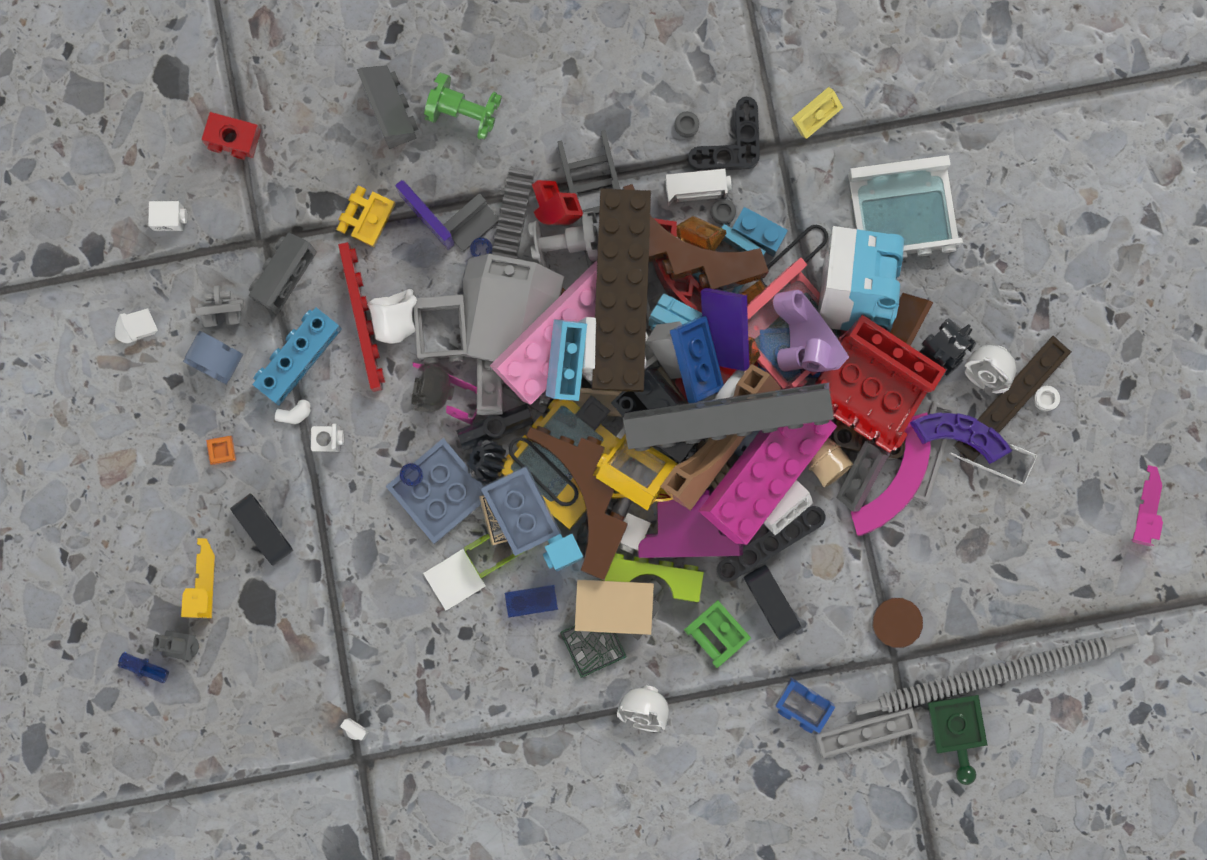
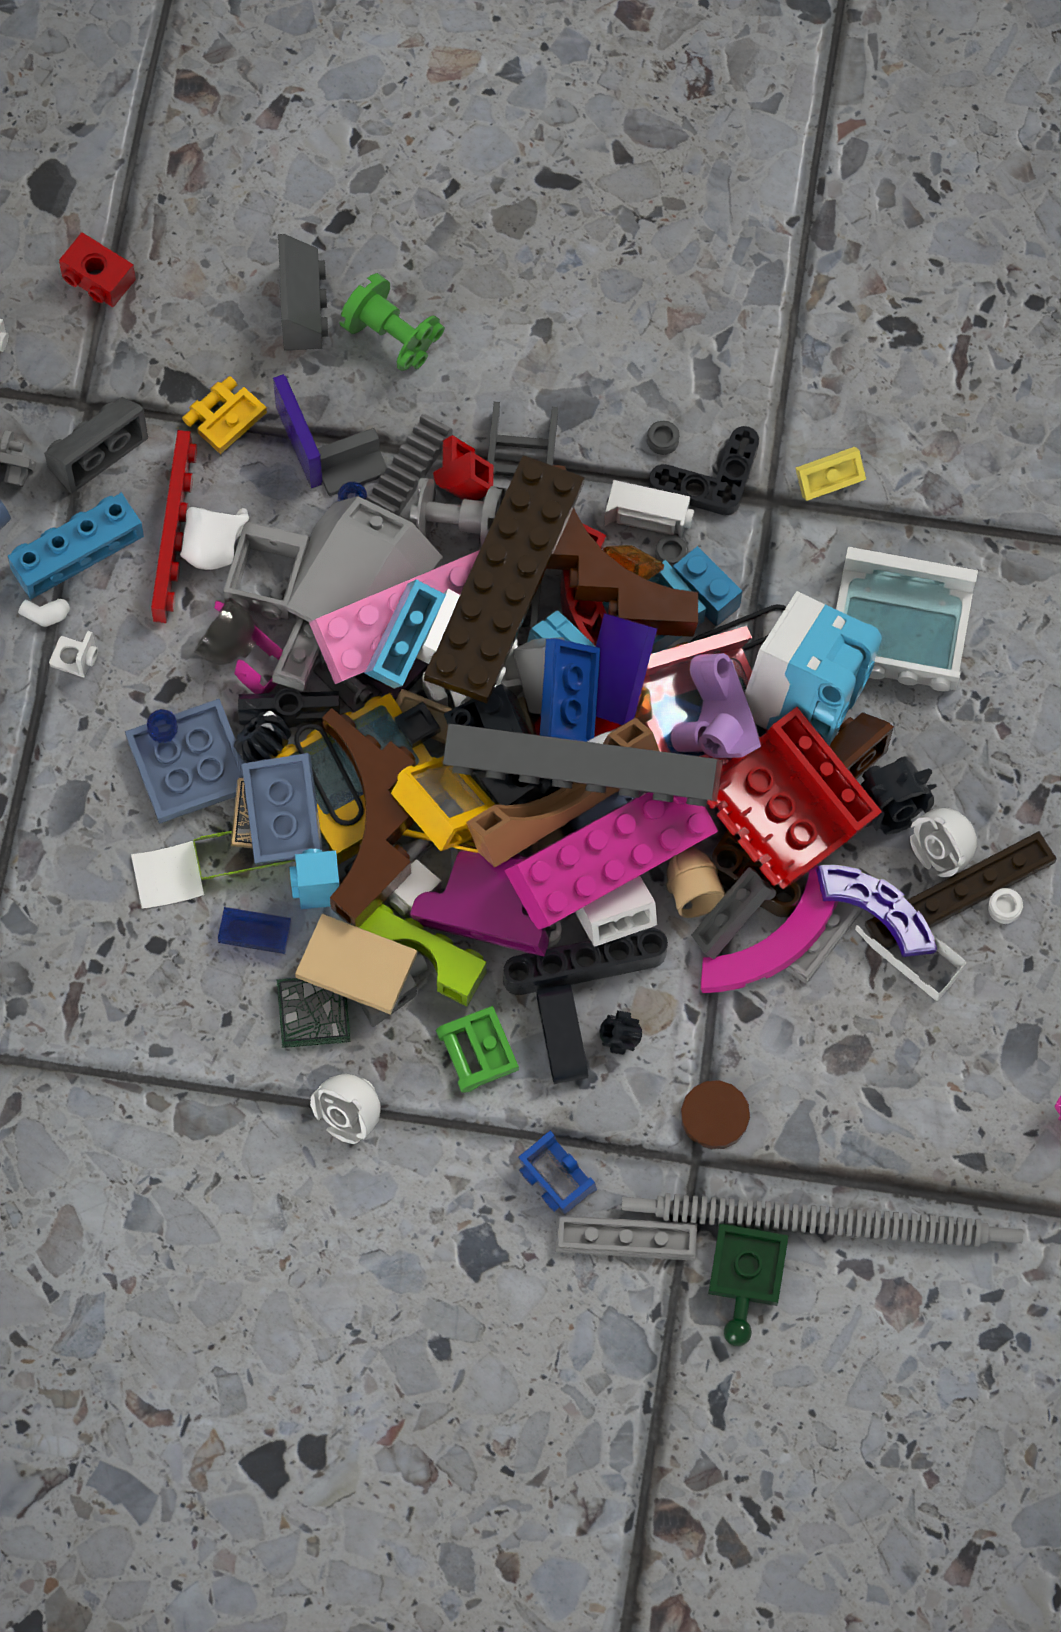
camera: 15 degrees right, 15 degrees down
none -> black gear [599,1010,642,1055]

